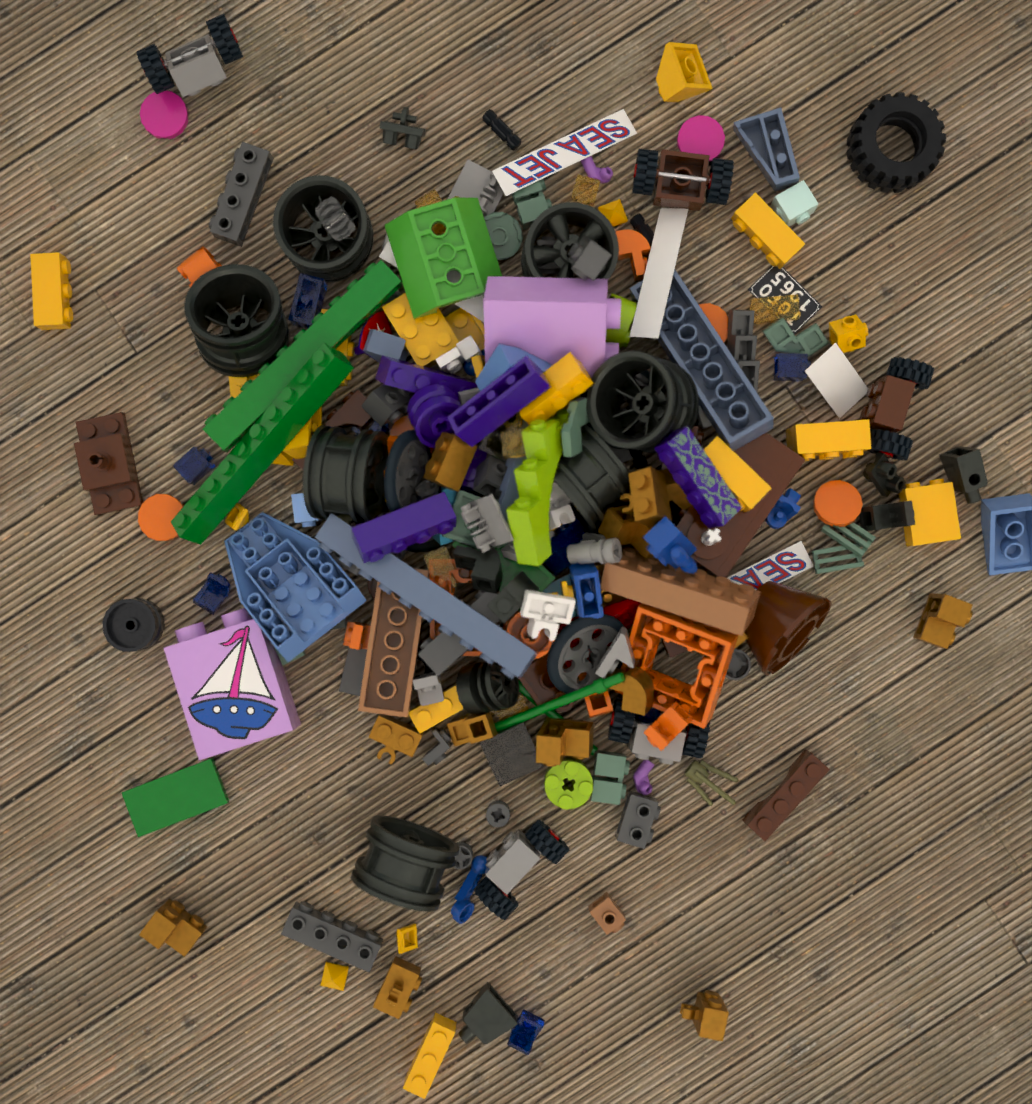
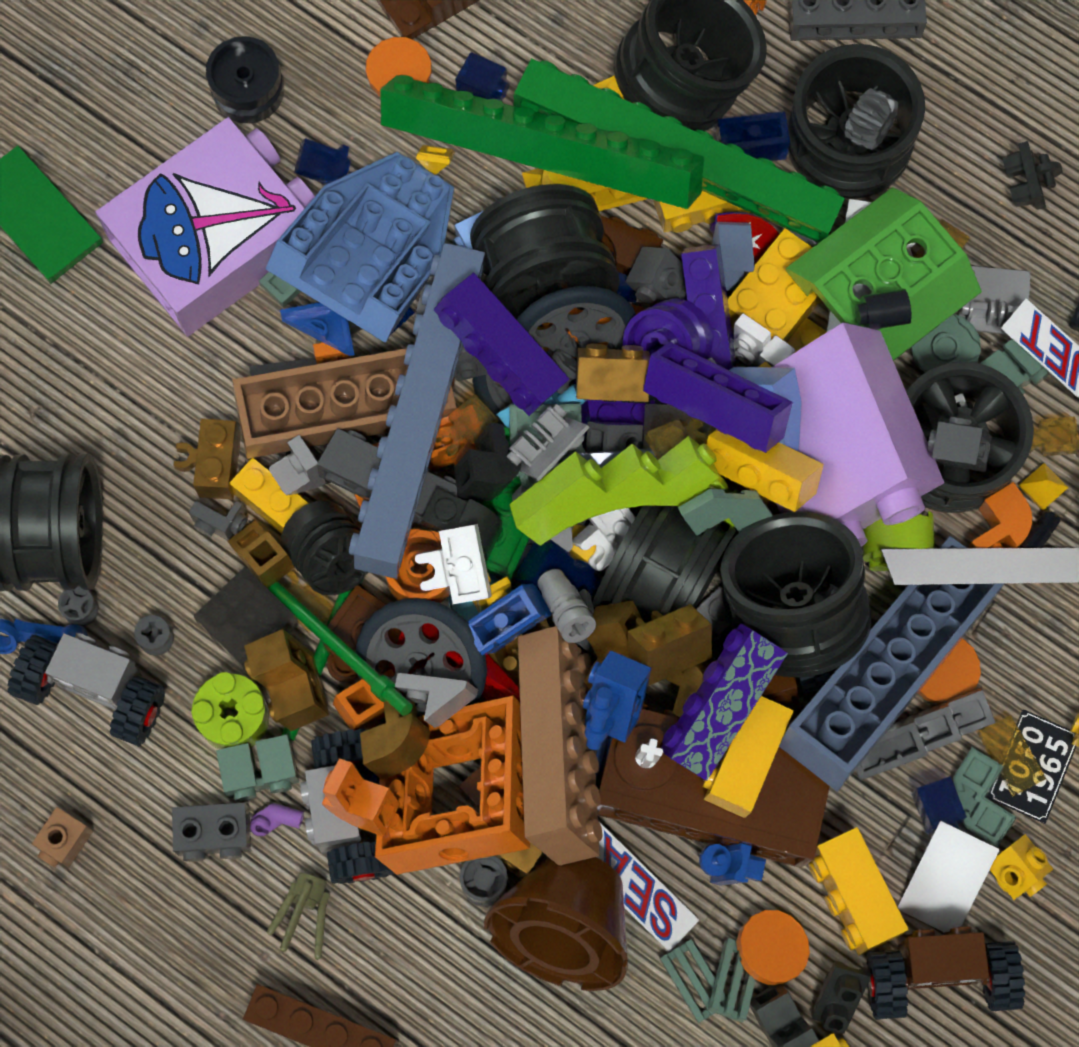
camera: 70 degrees right, 15 degrees down
none -> blue tile [280,302,355,356]
none -> black brick [855,288,912,330]

